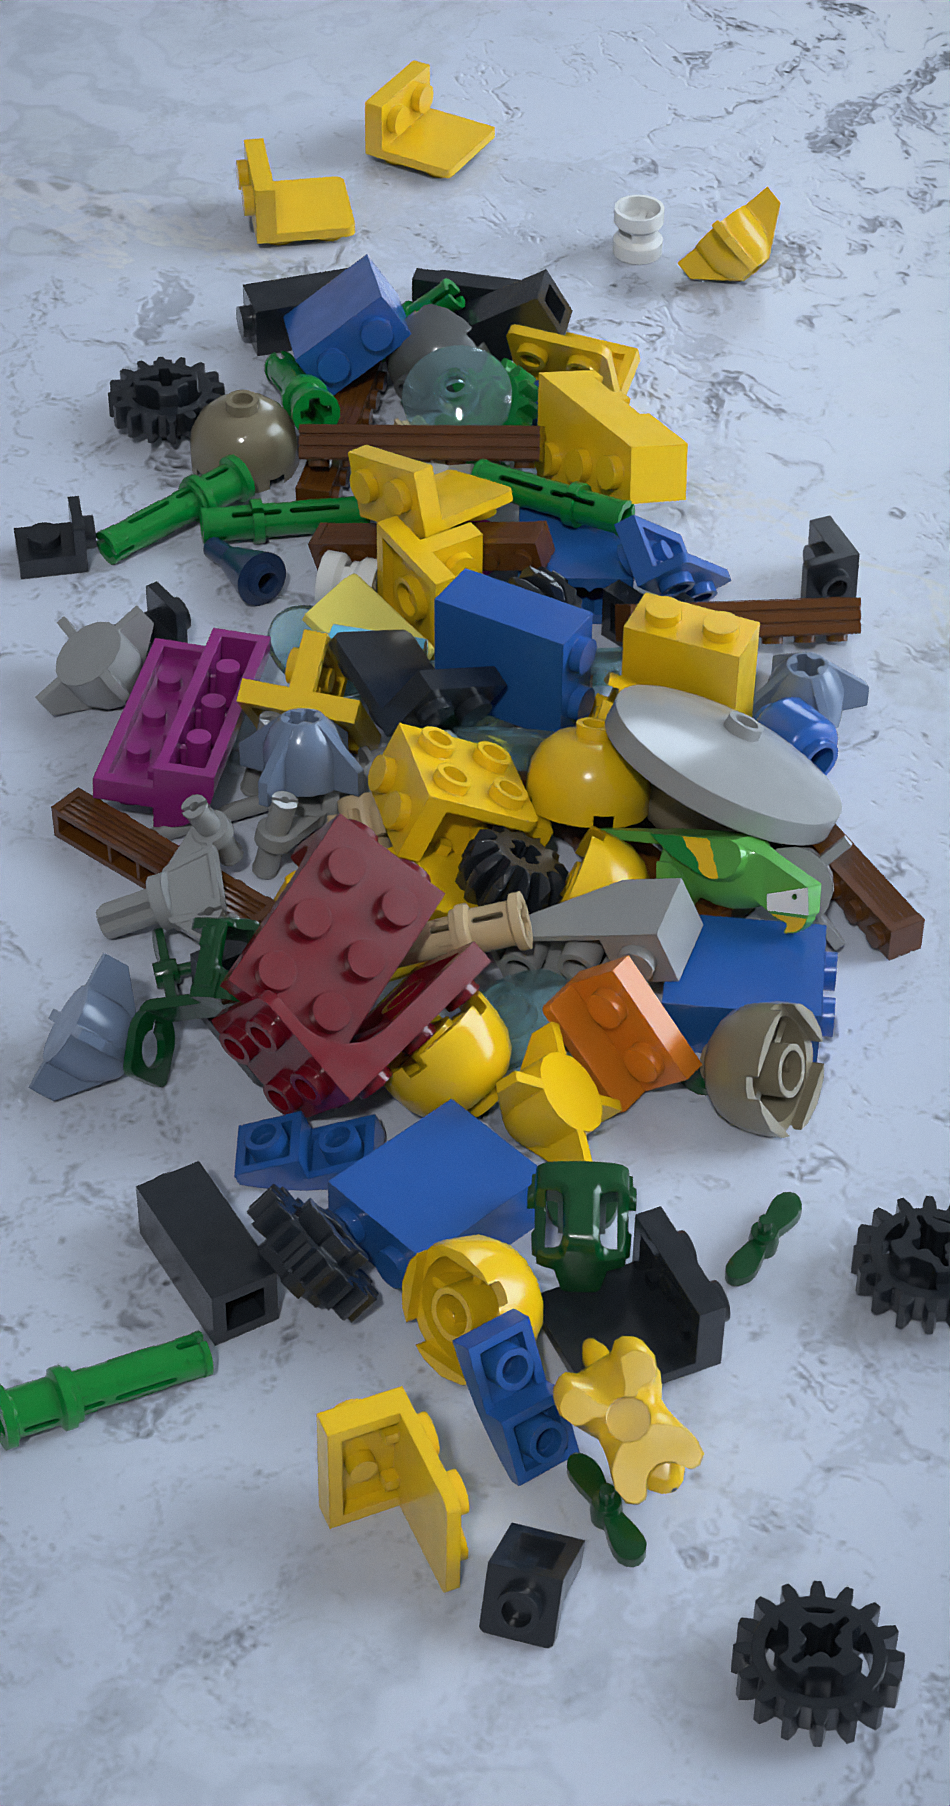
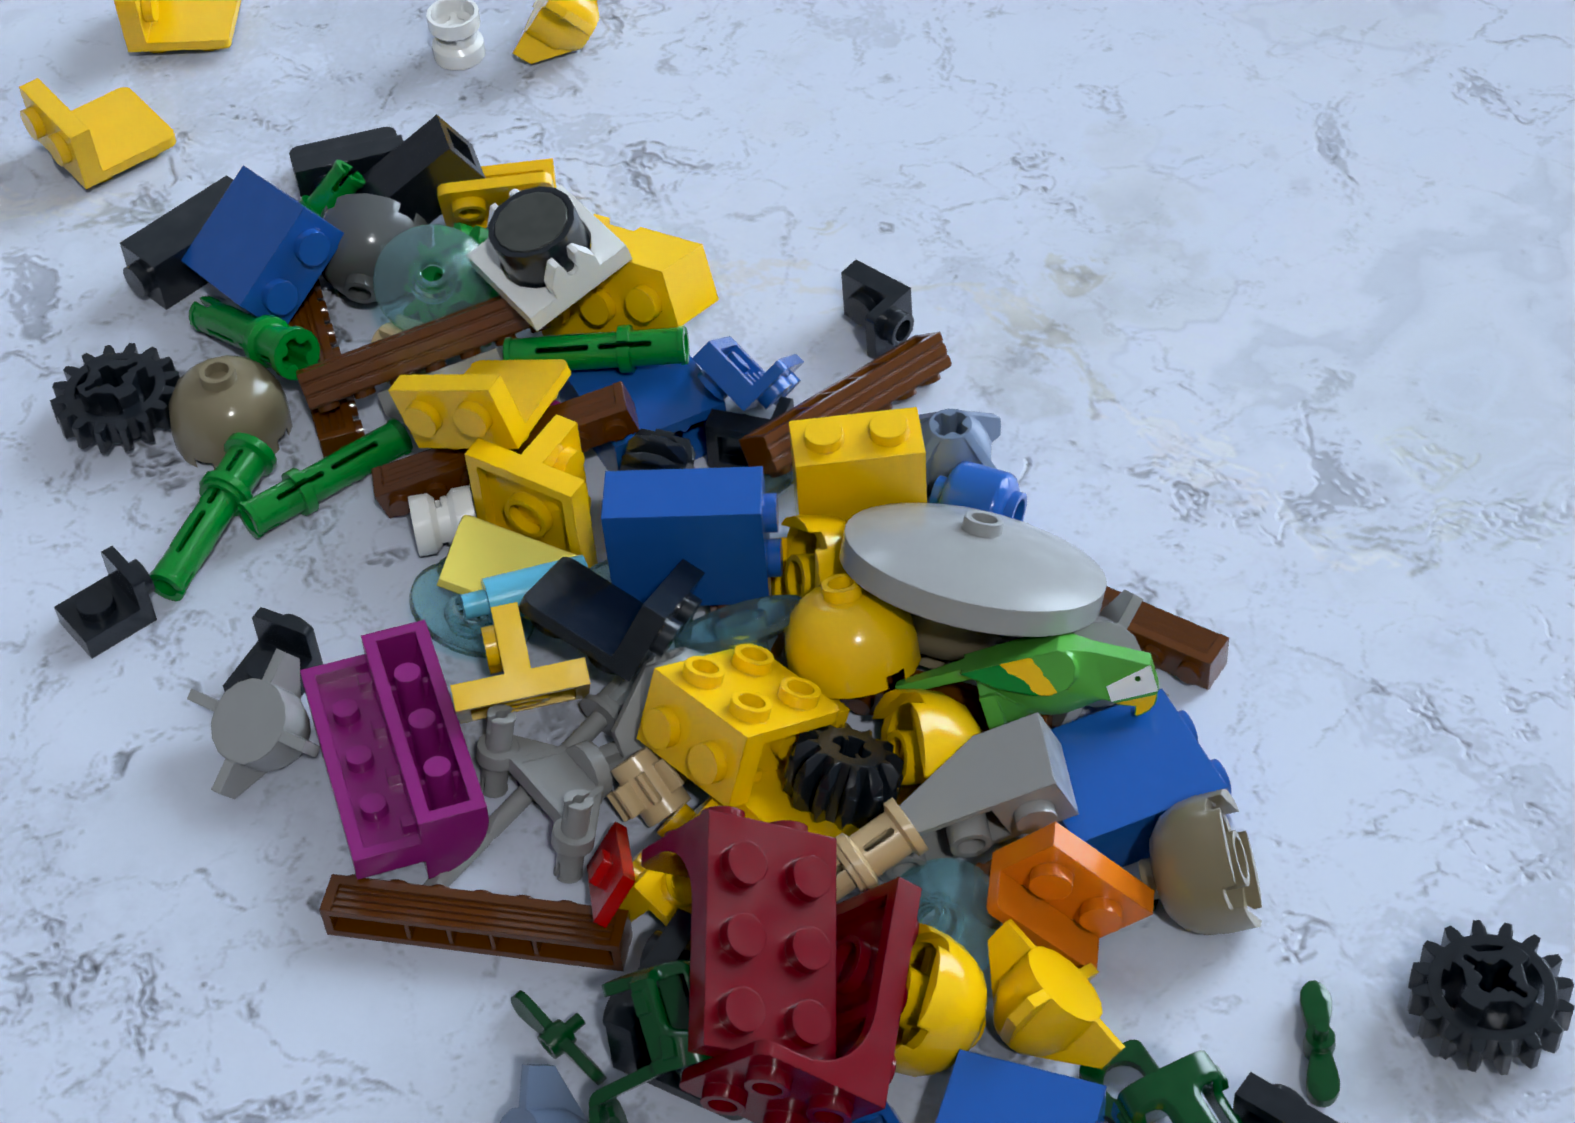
camera: 25 degrees left, 5 degrees up
light grey axle [96,794,244,942] -> none
dark blue cone [203,537,286,606] -> none
sand blue piece [239,708,365,807] -> none
none -> piece [466,184,633,331]
none -> red piece [587,821,636,928]

